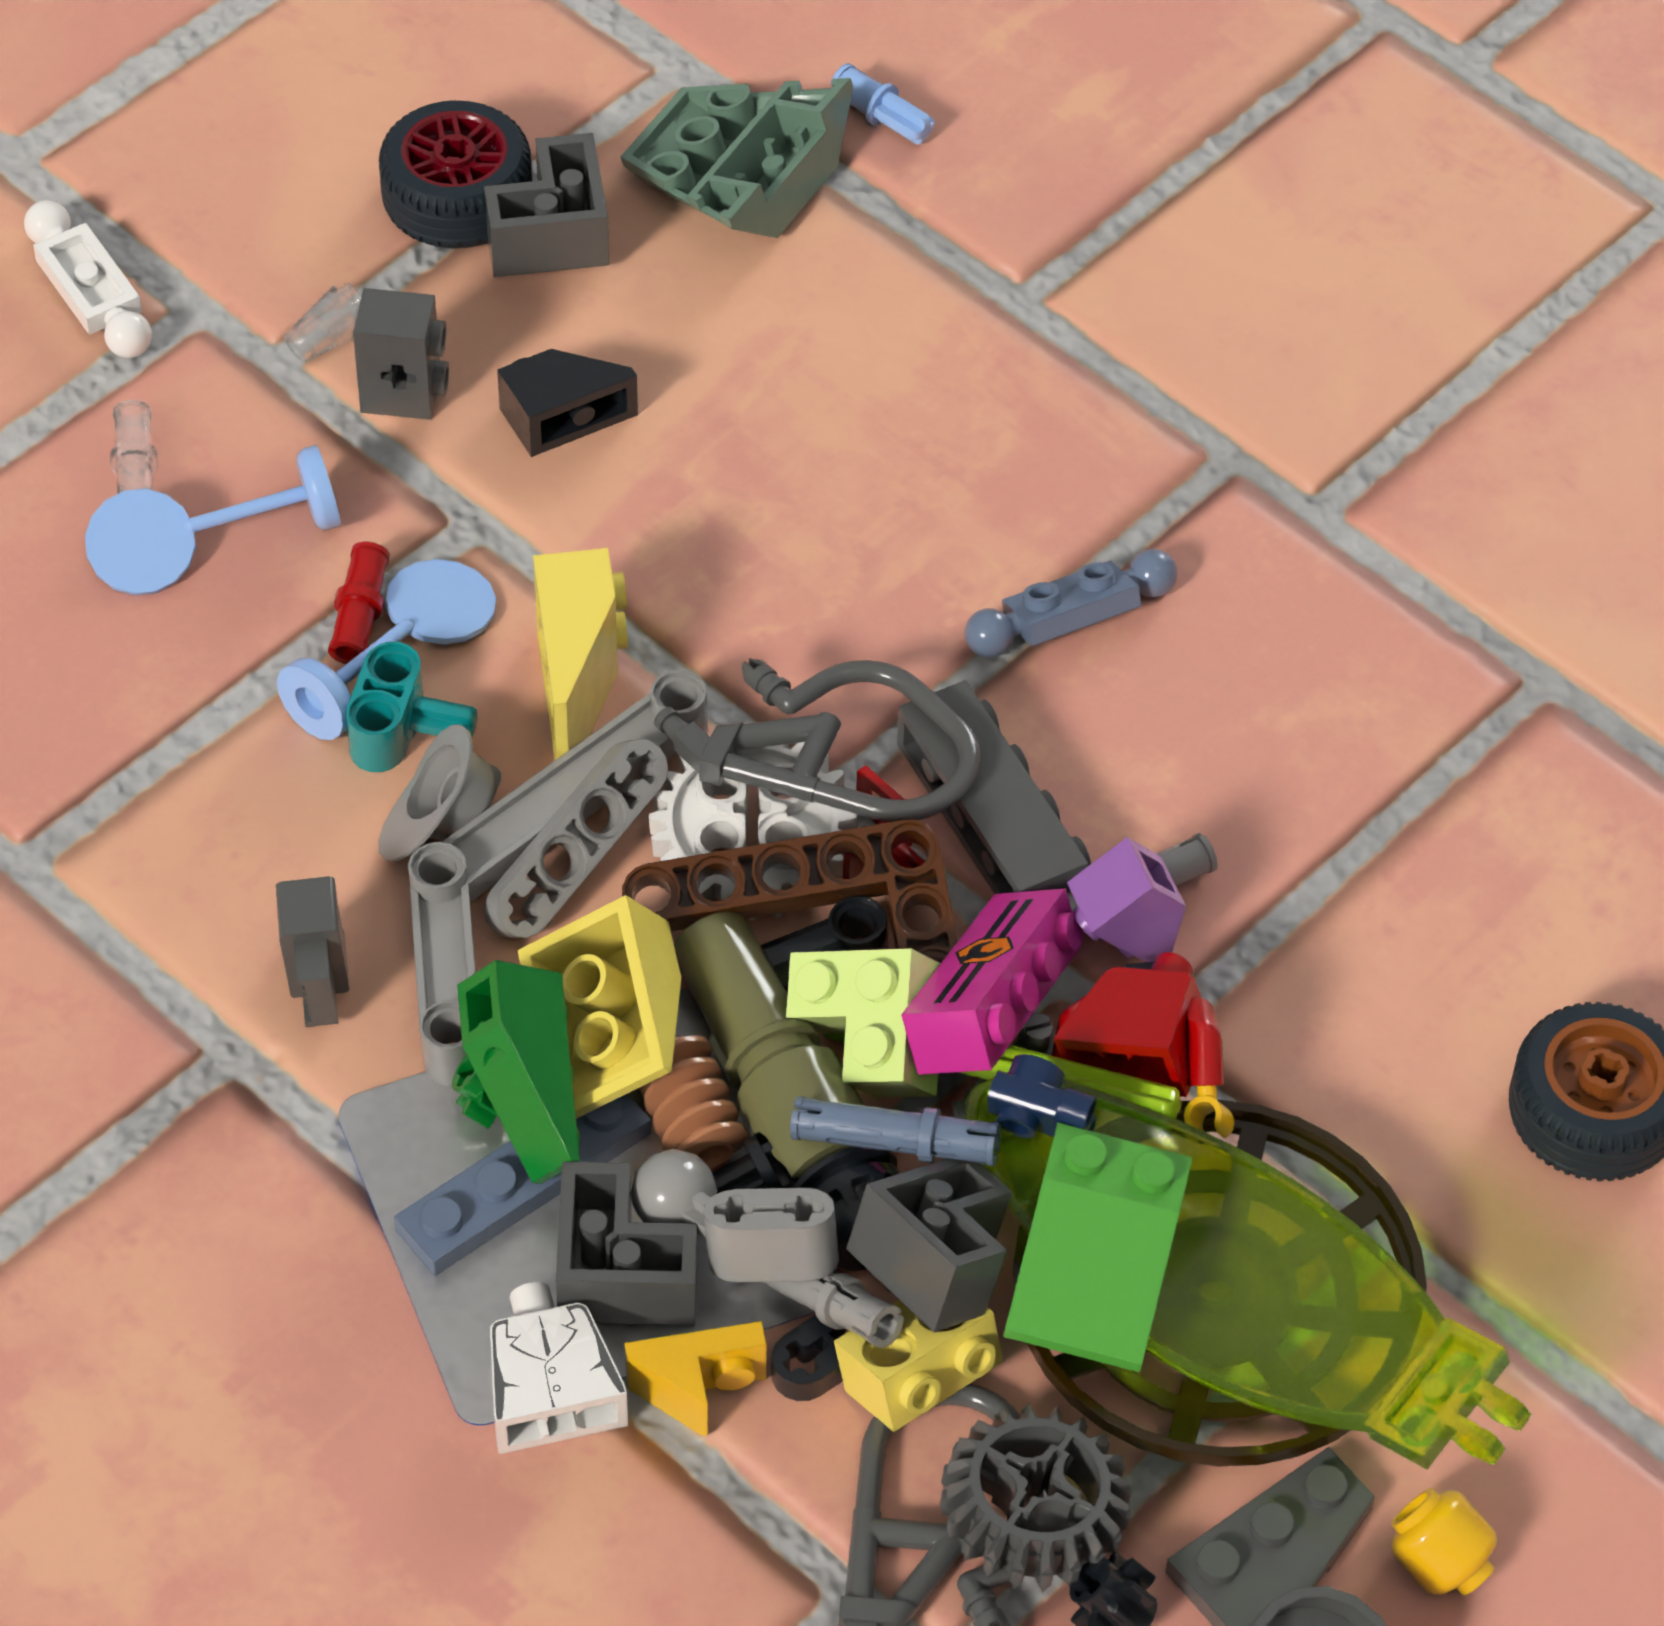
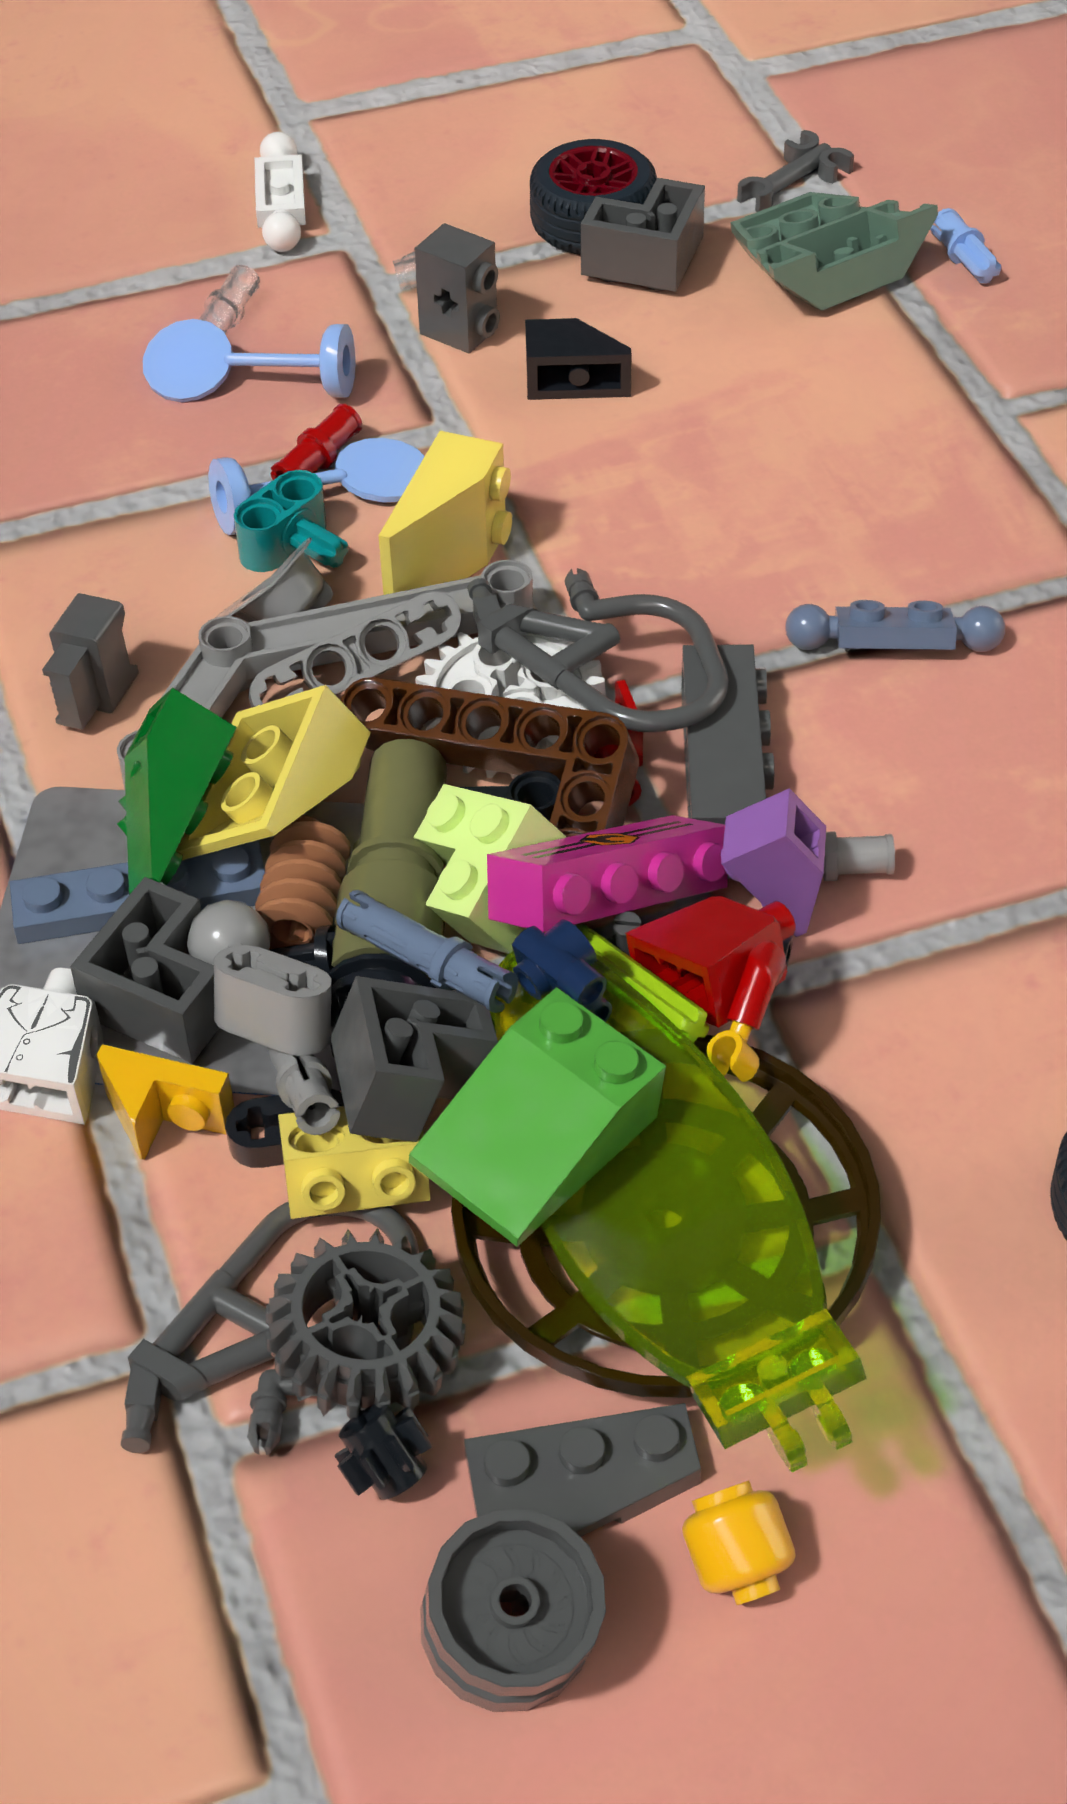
camera: 30 degrees right, 5 degrees down
none -> dark grey bar [737,130,854,212]

